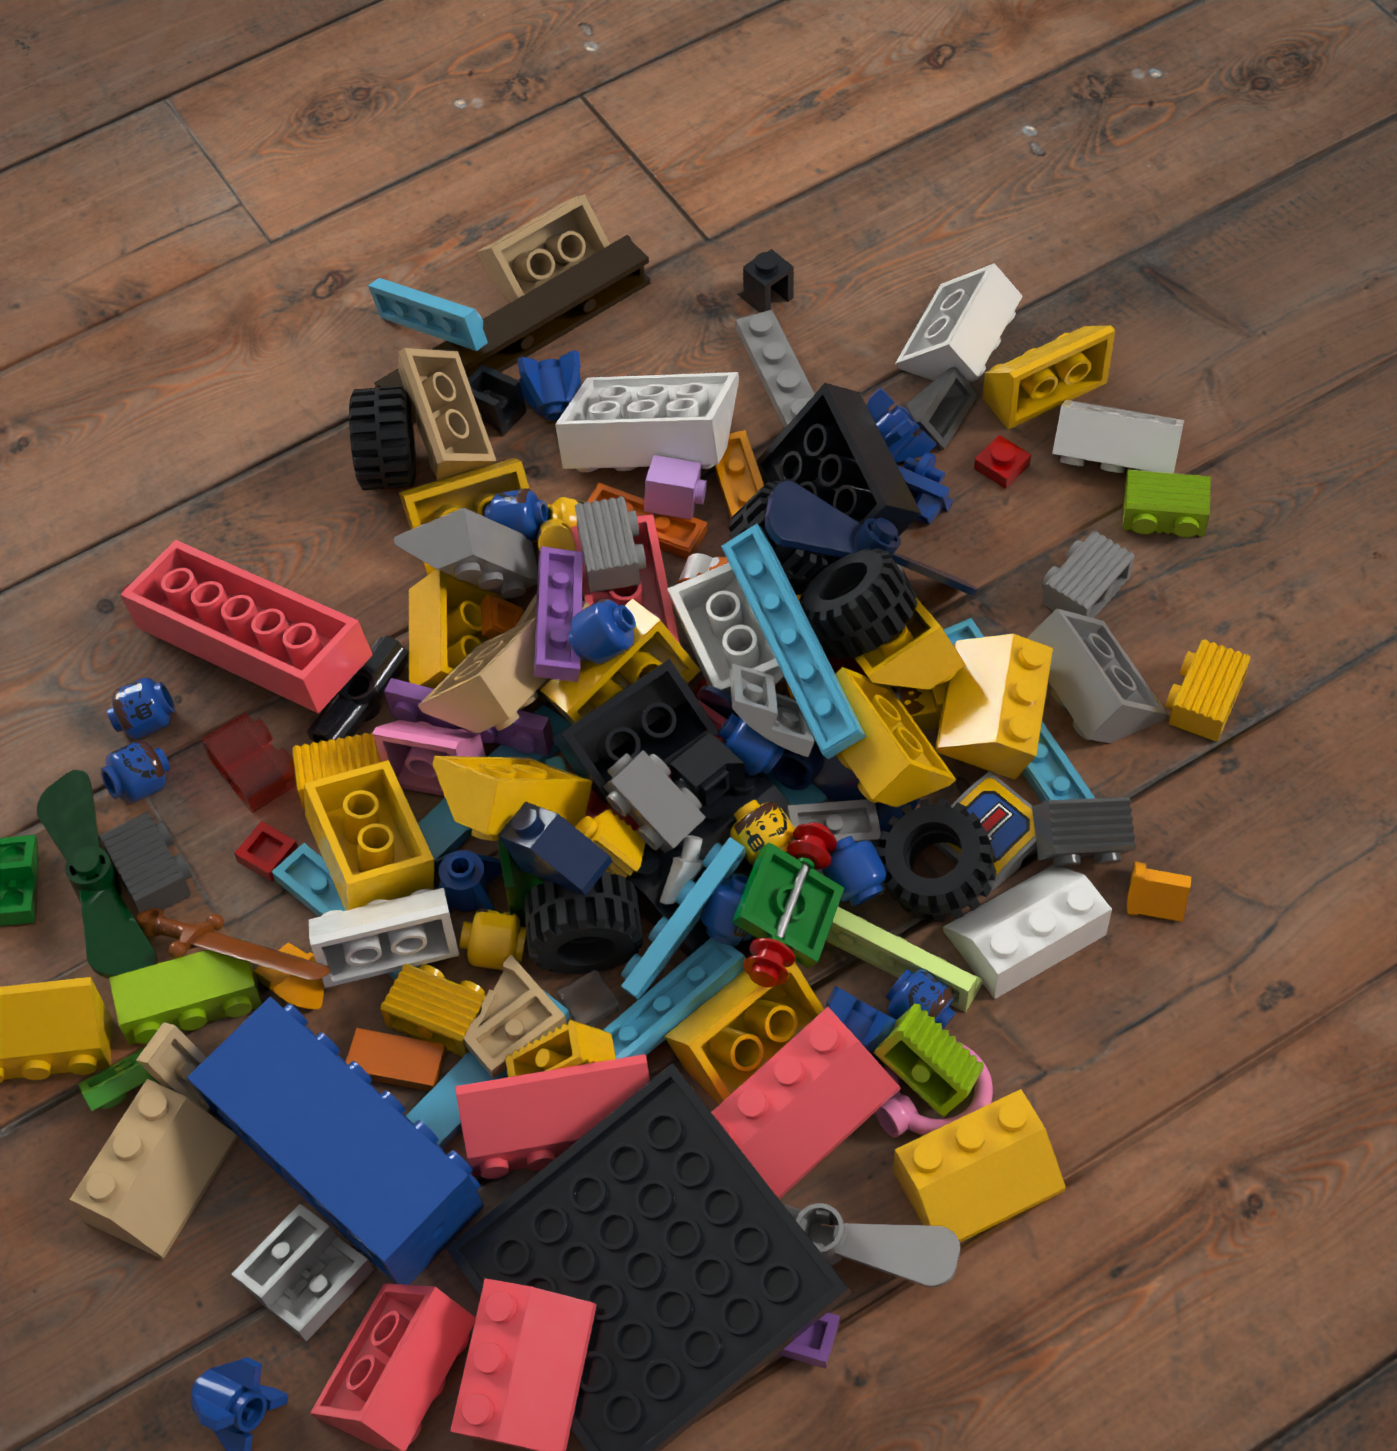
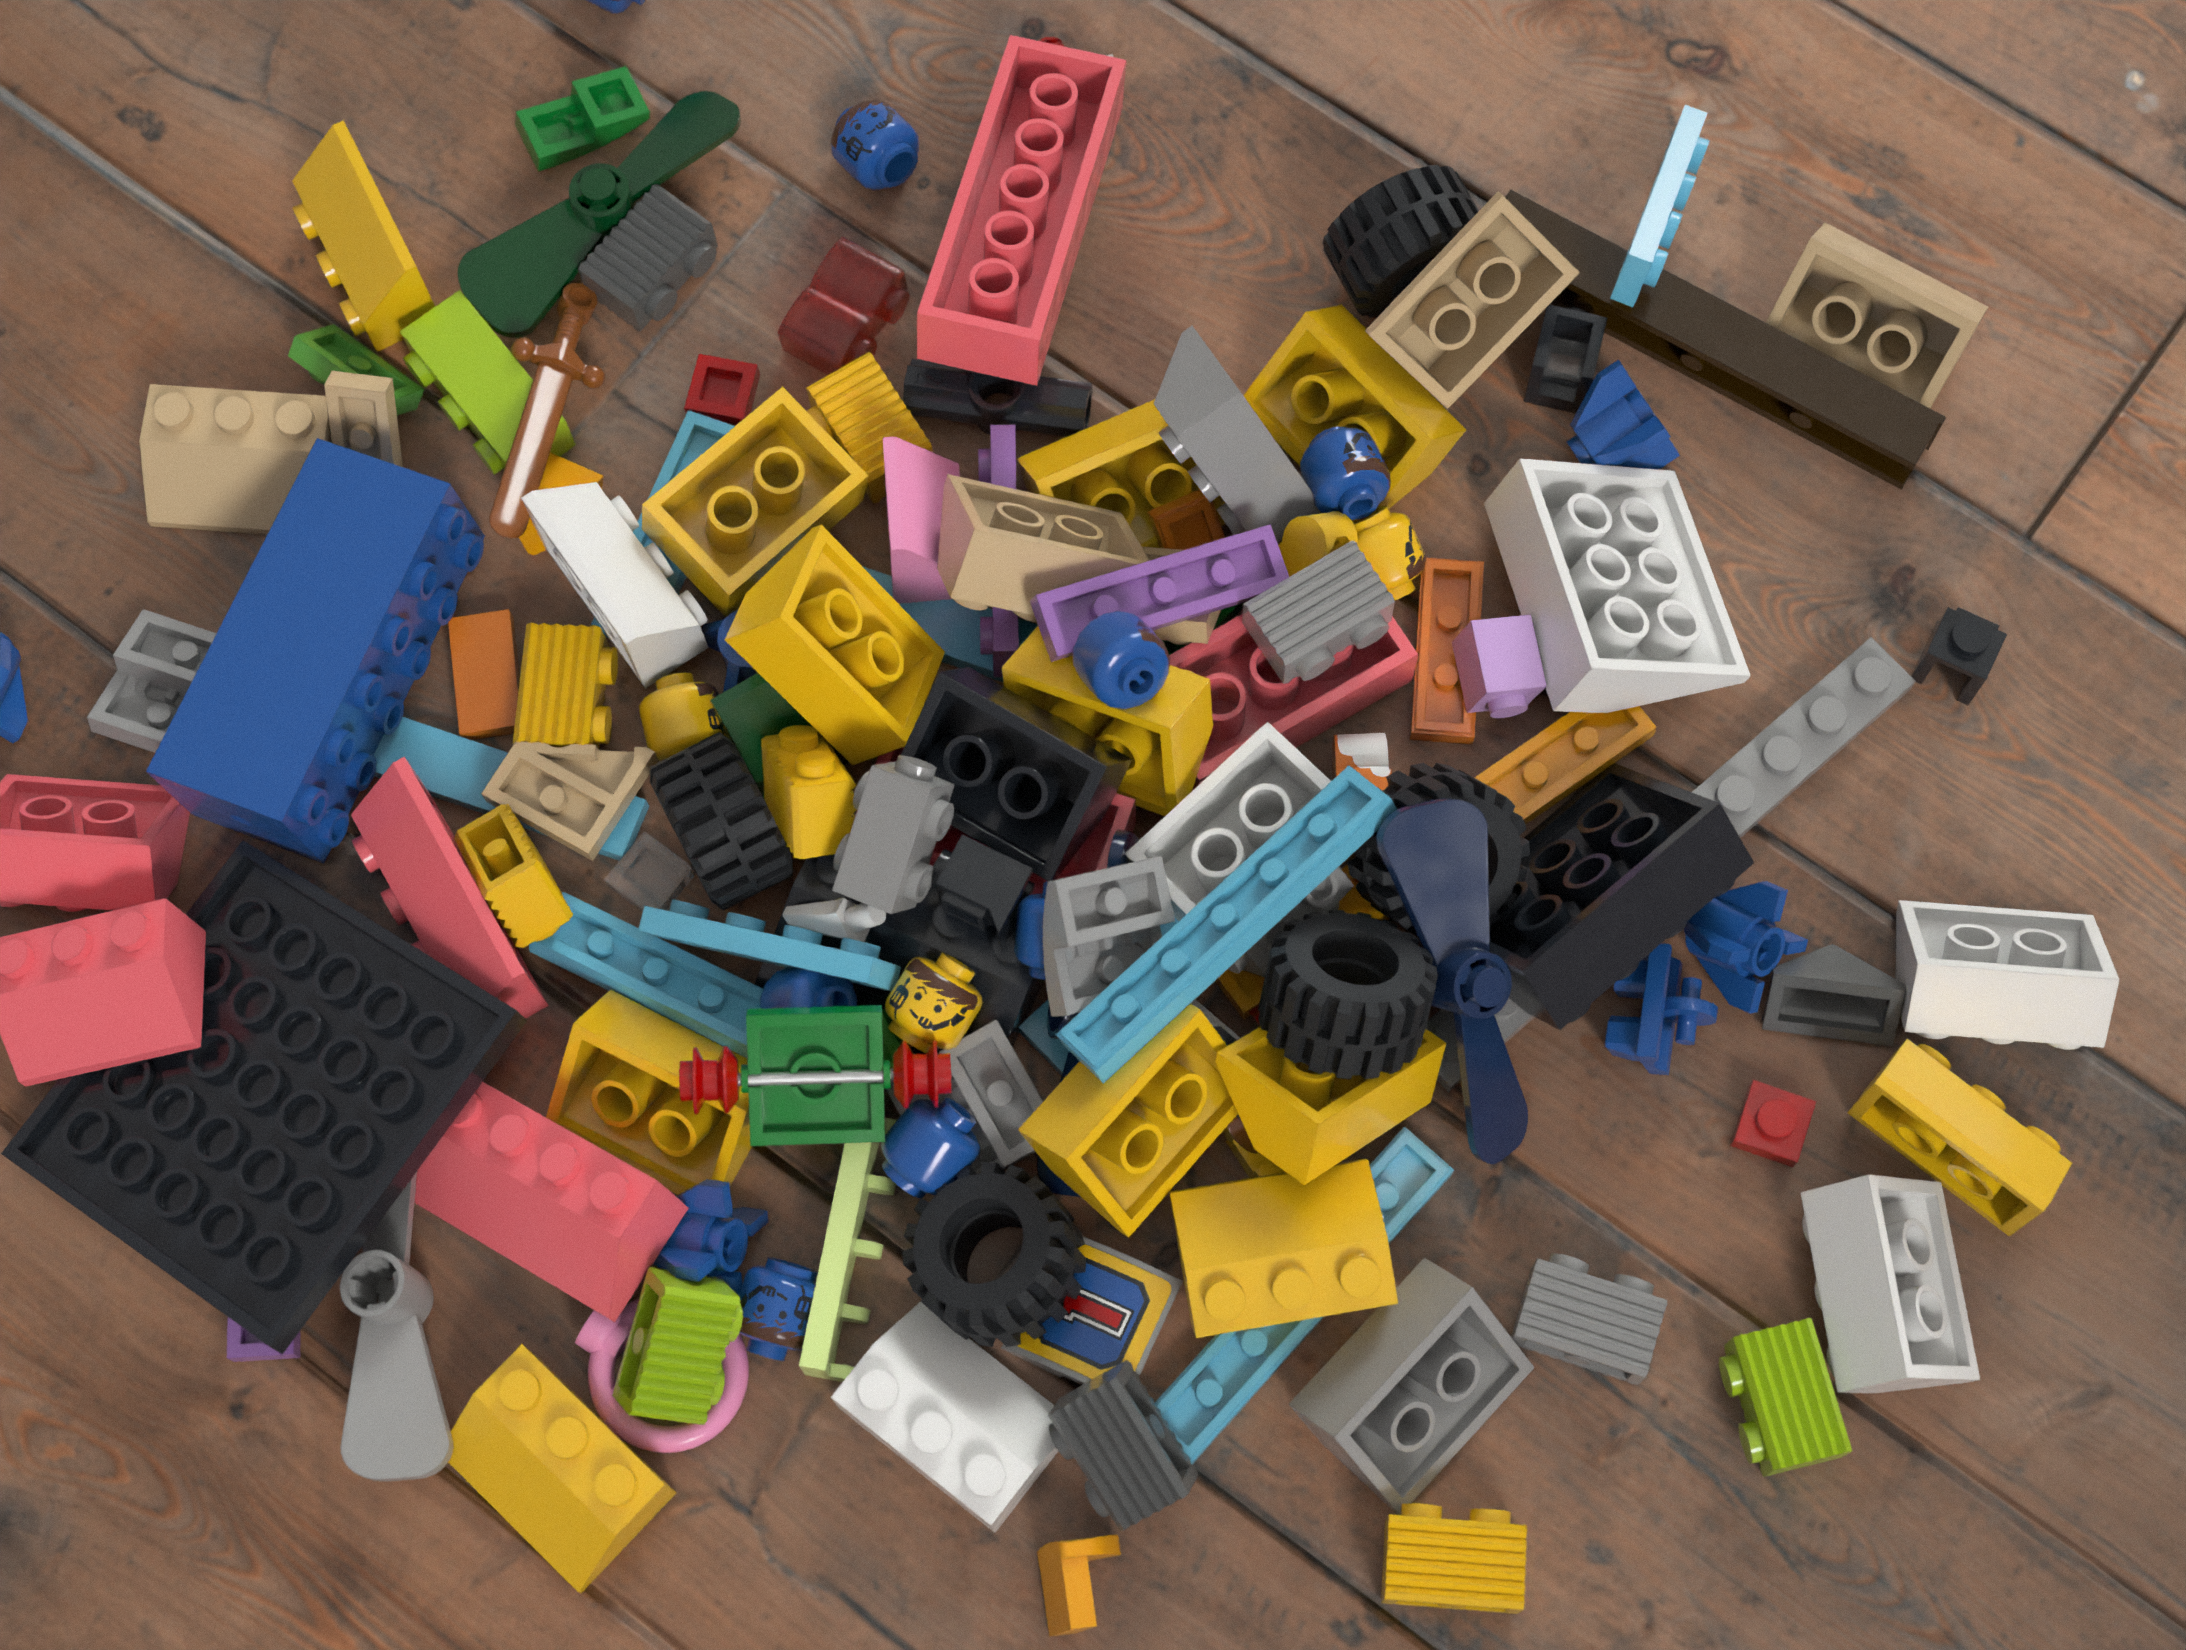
camera: 70 degrees right, 15 degrees up
blue head [101,740,170,804] -> none
dark blue slope [498,802,613,896] -> none

